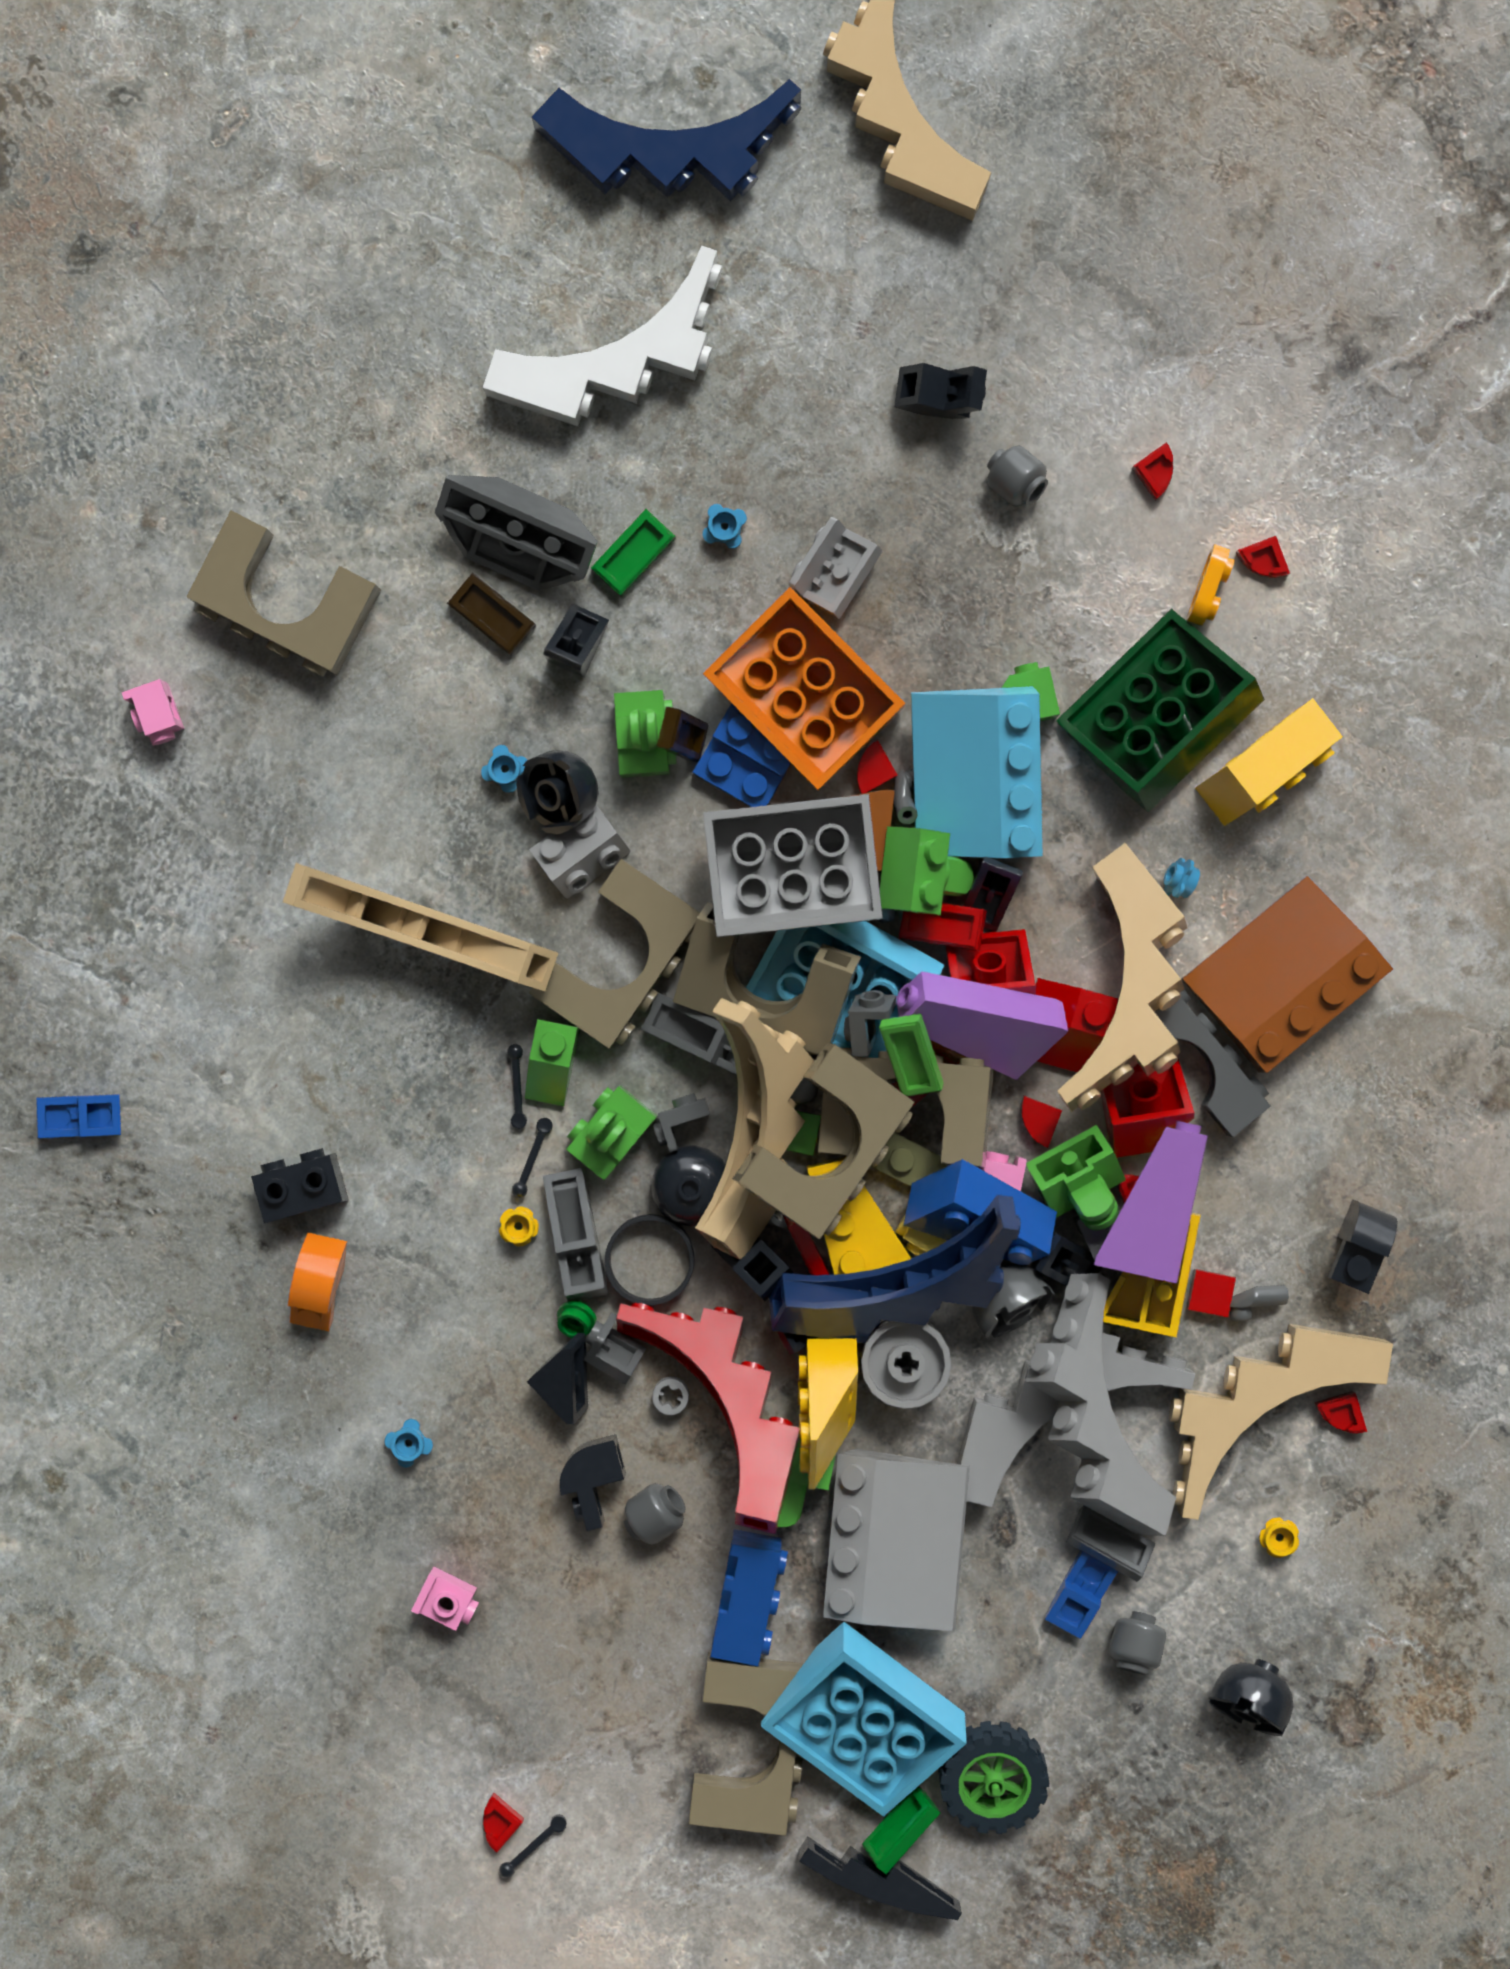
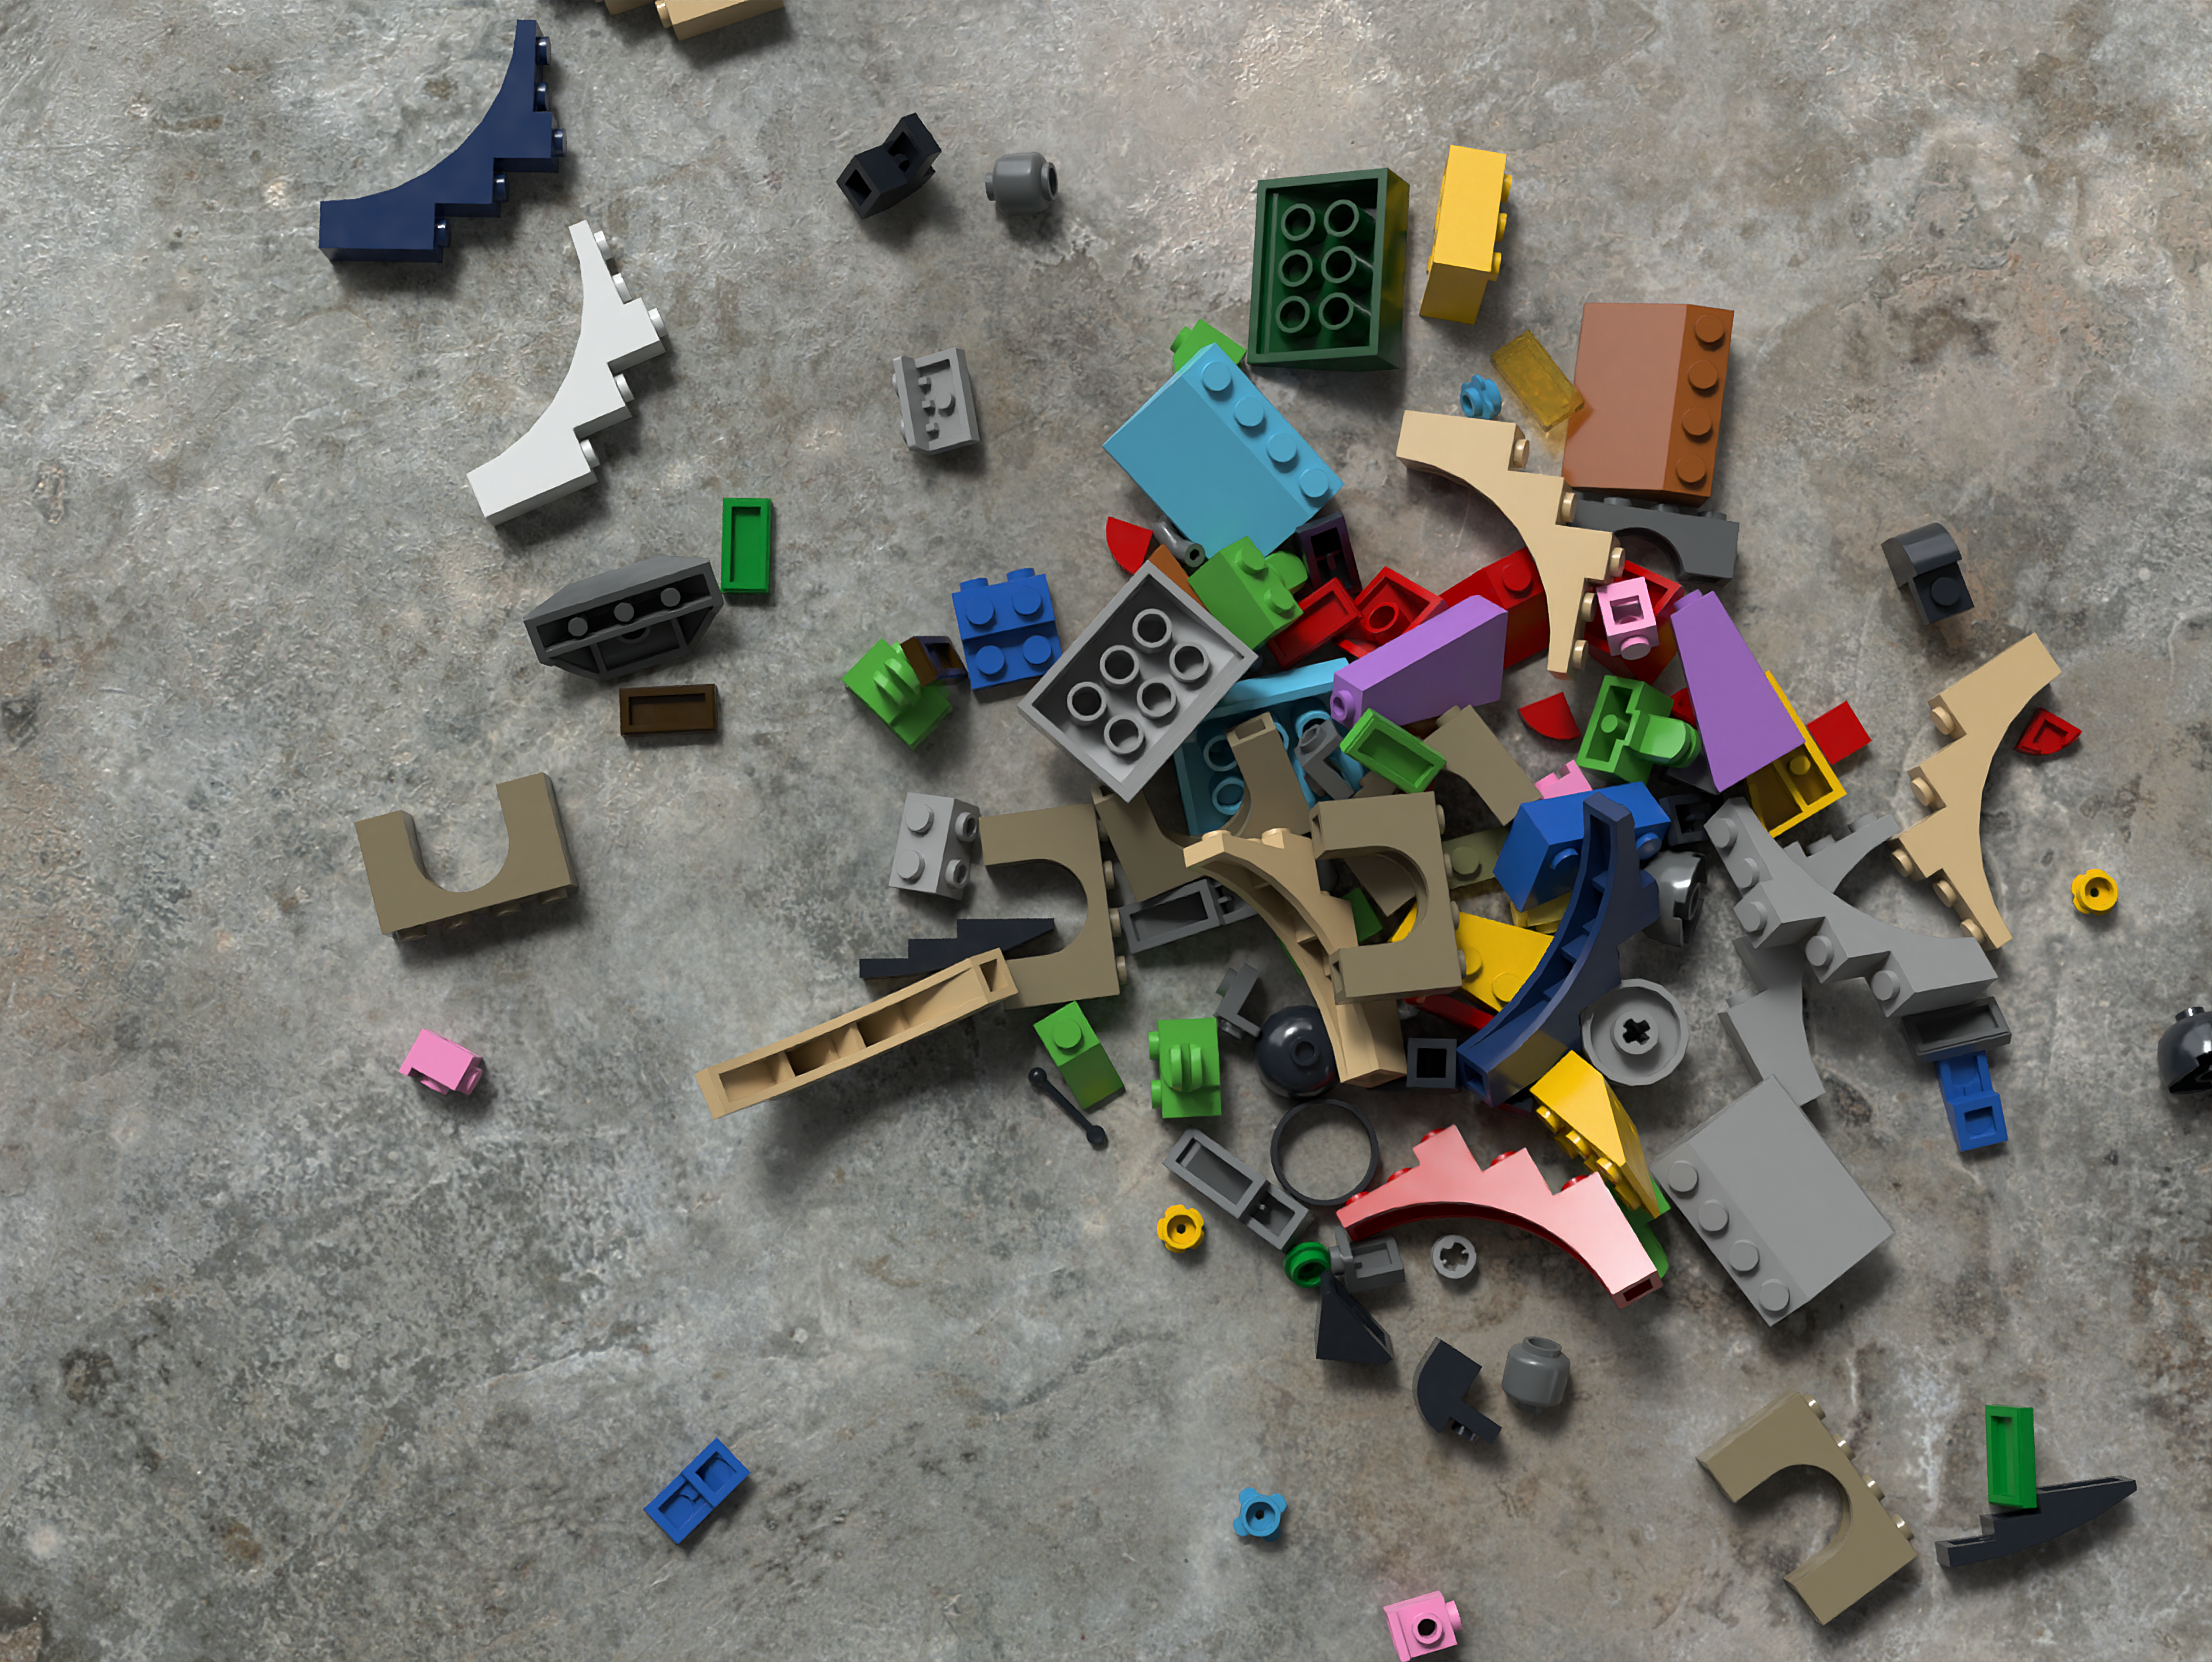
camera: 50 degrees left, 5 degrees down
black brick [251,1148,349,1224] -> none
orange brick [288,1233,347,1331] -> none
dark azure plate [481,745,527,793] -> none
black hinge [512,1118,553,1198] -> none
black cylinder [516,750,599,834] -> none
black slope [543,604,609,677] -> none
dark azure plate [702,504,747,549] -> none
orange slope [703,587,906,790] -> none
blue wedge [710,1529,788,1666] -> none
medium azure slope [761,1622,967,1817] -> none
black wheel [938,1721,1050,1834] -> none
dark grey head [1109,1611,1166,1675] -> none
red tile [1132,442,1173,501] -> none
light orange plate [1186,544,1235,626] -> none
dark grey arm [1230,1285,1289,1321] -> none
red tile [1236,536,1290,578] -> none
none -> black slope [859,918,1054,980]
none -> clear yellow tile [1490,329,1585,433]
none -> bright pink brick [1596,577,1659,660]

